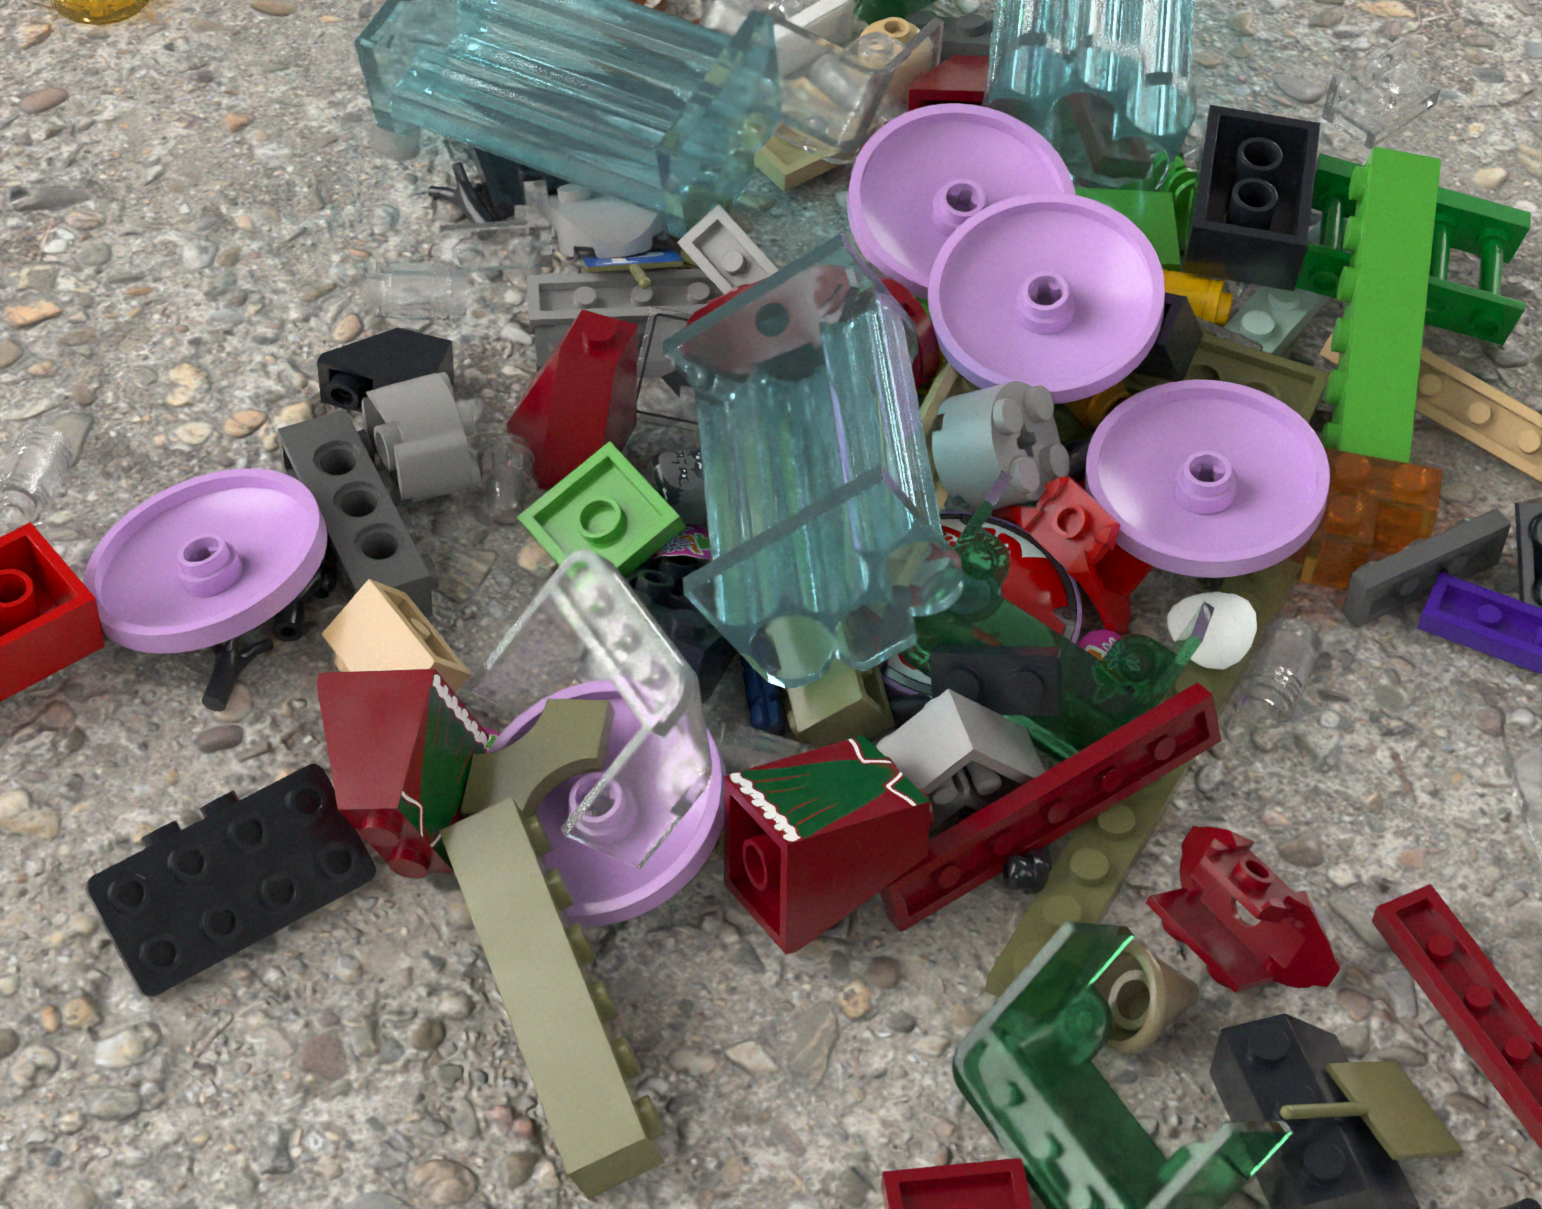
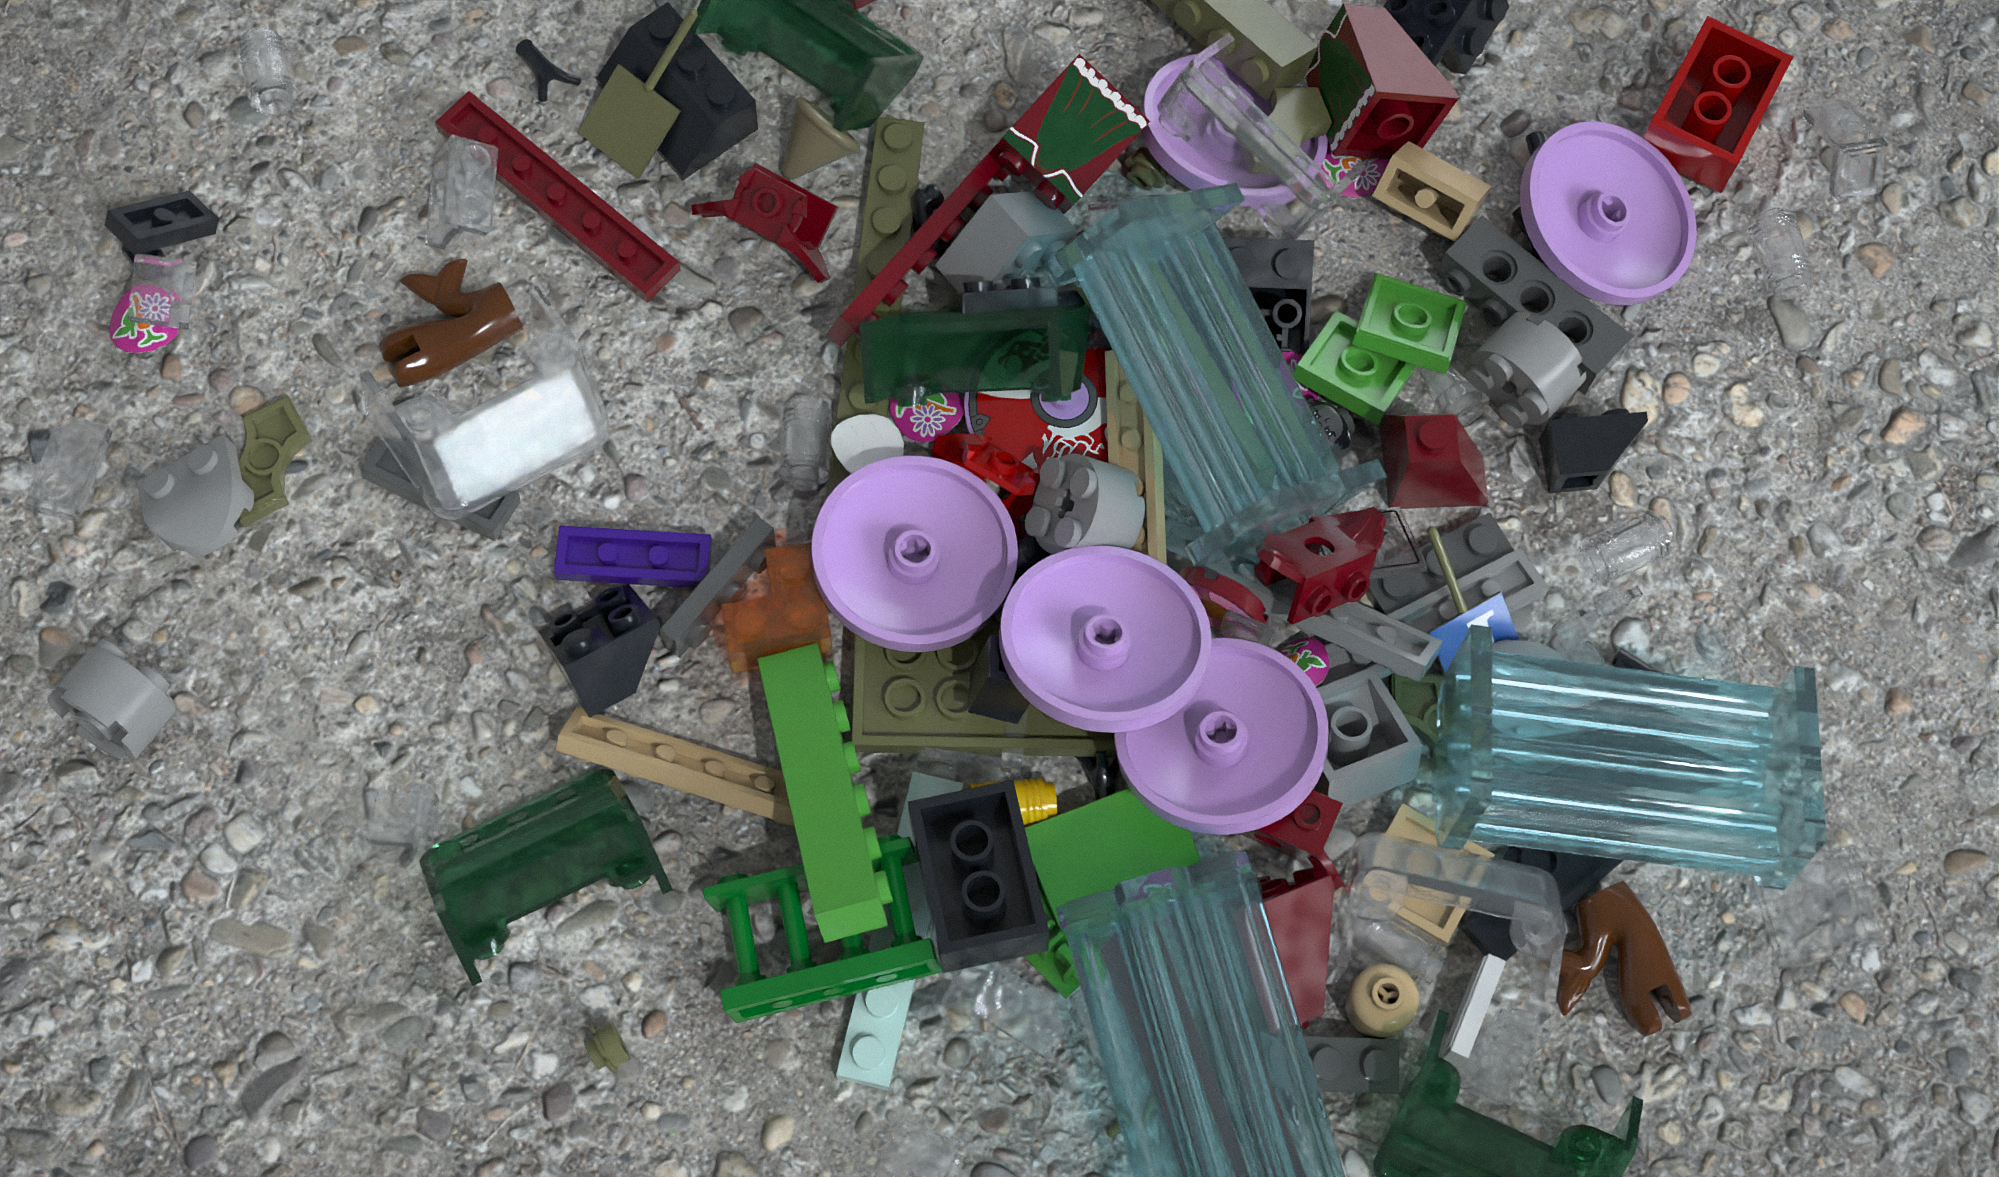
camera: 155 degrees right, 20 degrees up
none -> light grey slope [1313,667,1423,809]
none -> bright green tile [1352,273,1467,375]

